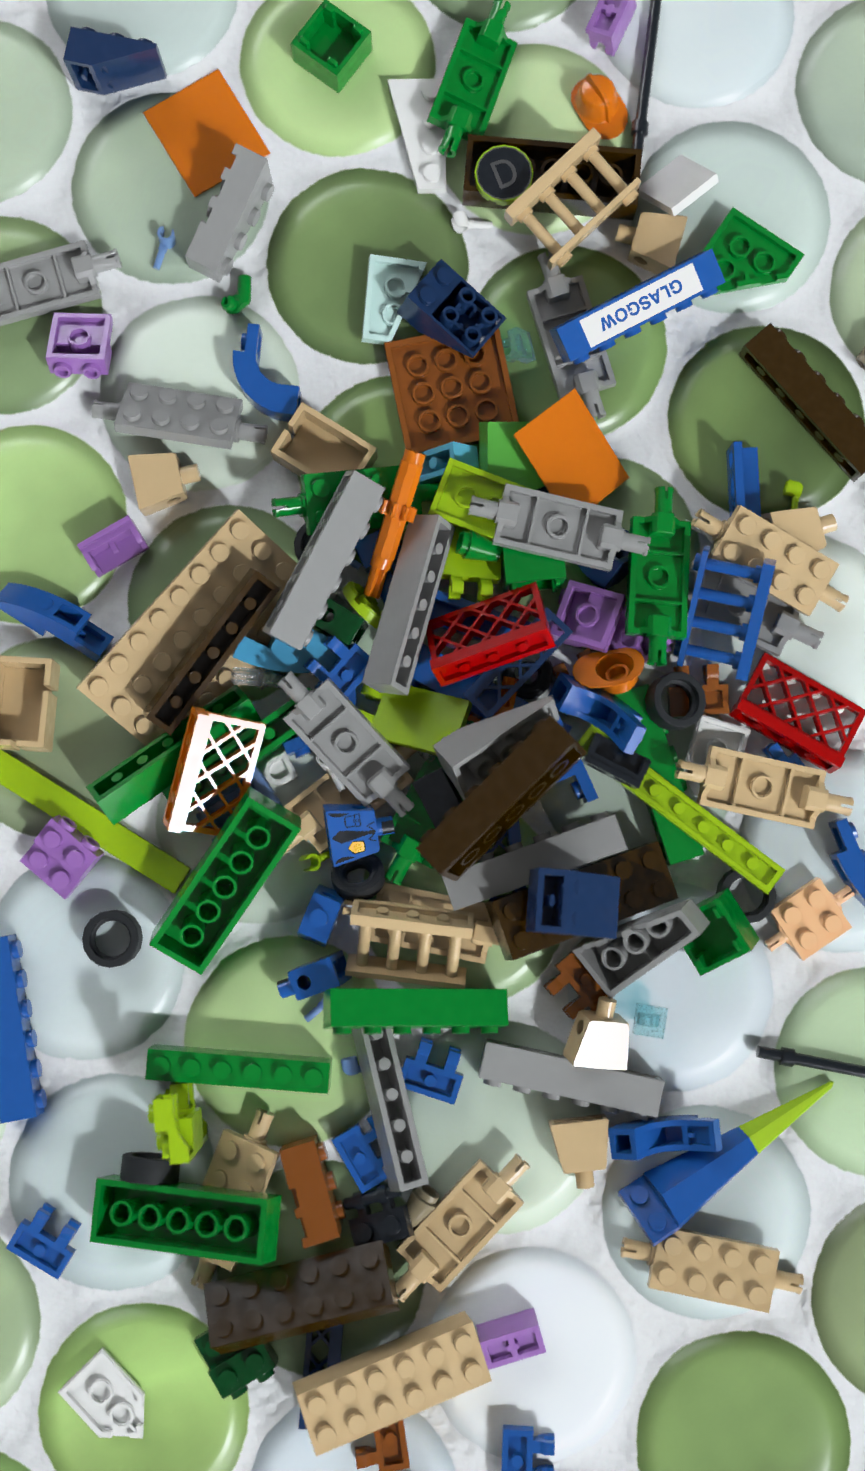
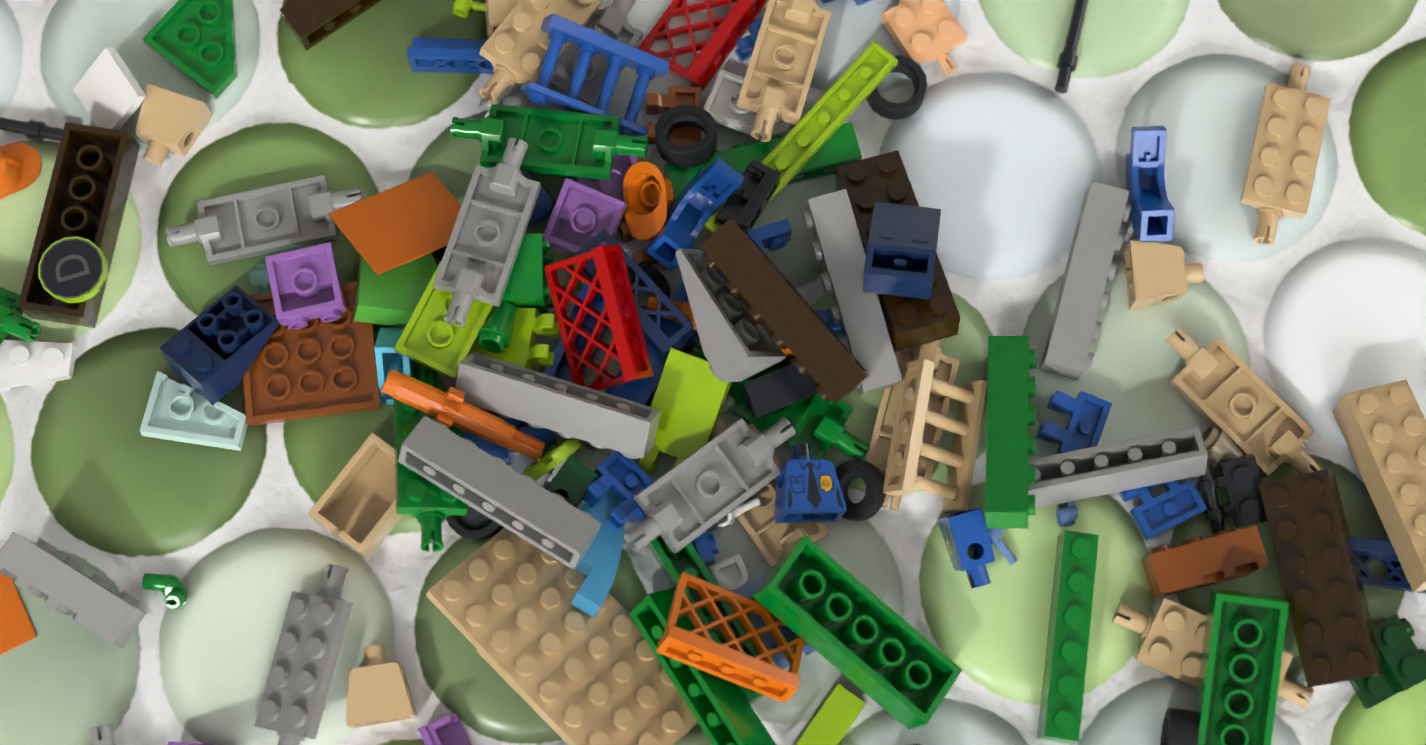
camera: 85 degrees left, 10 degrees down
dark brown brick [142,568,281,735] -> none
lime bracket [148,1082,208,1165] -> none
medium blue hand [153,226,176,270] -> none
clear axle [231,667,289,690] -> none
blue arch [233,323,302,422] -> none
blue torso [297,884,345,948] -> none
lime hand [299,851,330,872] -> none
white hand [451,211,493,234] -> none
medium lavender hinge [476,1307,546,1370] -> none
tan fence [504,127,641,270] -> none
dark orange plate [543,951,615,1020] -> none
brick [549,249,726,365] -> none
torso [563,996,629,1070] -> none
light grey wedge [572,898,710,999] -> none
blue plate [618,1081,834,1247] -> none
clear light blue tile [632,1003,668,1039] -> none
green container [683,888,760,976] -> none
none -> medium lavender plate [265,242,348,330]

